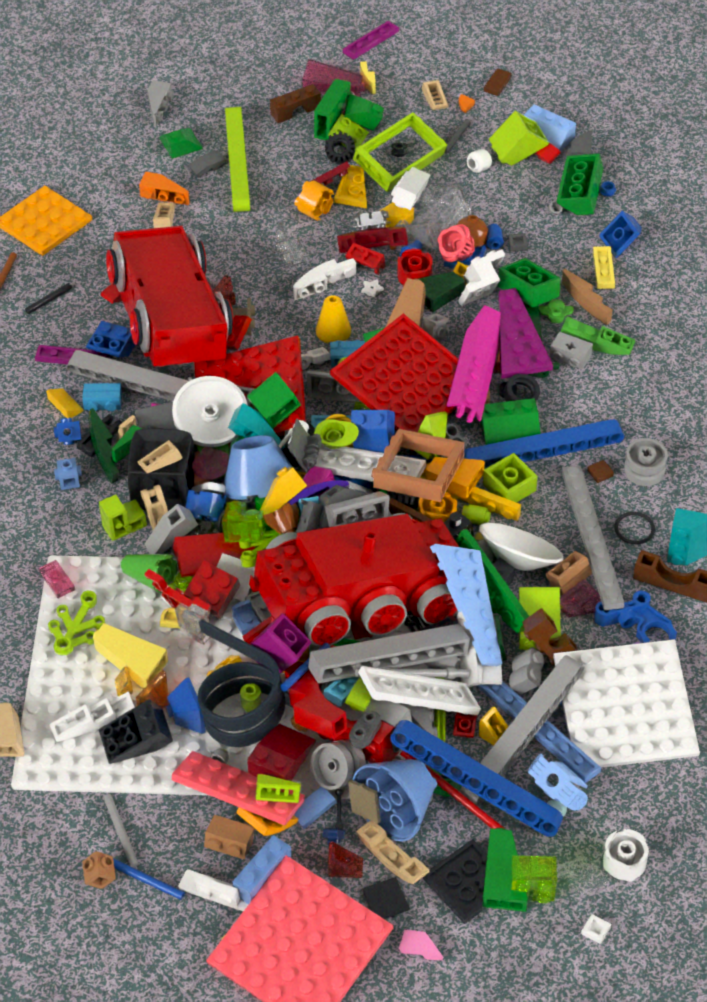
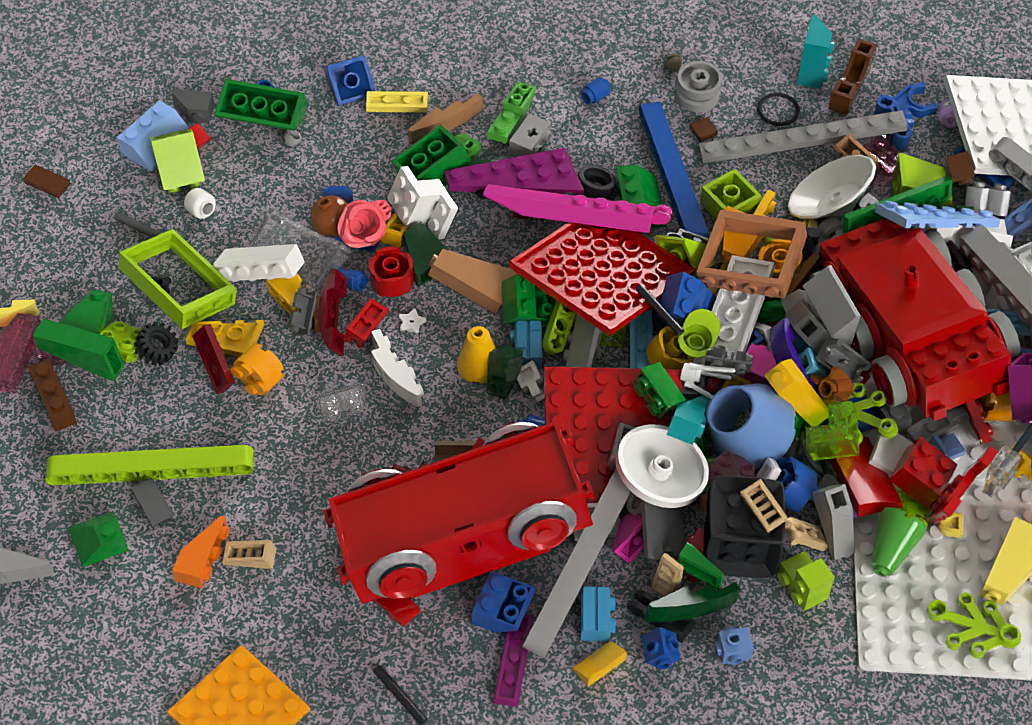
camera: 90 degrees left, 5 degrees up
clear pink plate [39,560,75,598] -> none
tan slope [422,80,448,111] -> none
light grey brick [423,313,449,343] -> none
orange tile [459,94,475,113] -> none
dark grey plate [508,233,528,251] -> none
none -> clear green slope [486,344,523,399]
none -> blue brick [580,77,611,104]
none -> black bar [636,284,684,336]
none -> dark tan hinge [665,53,682,70]

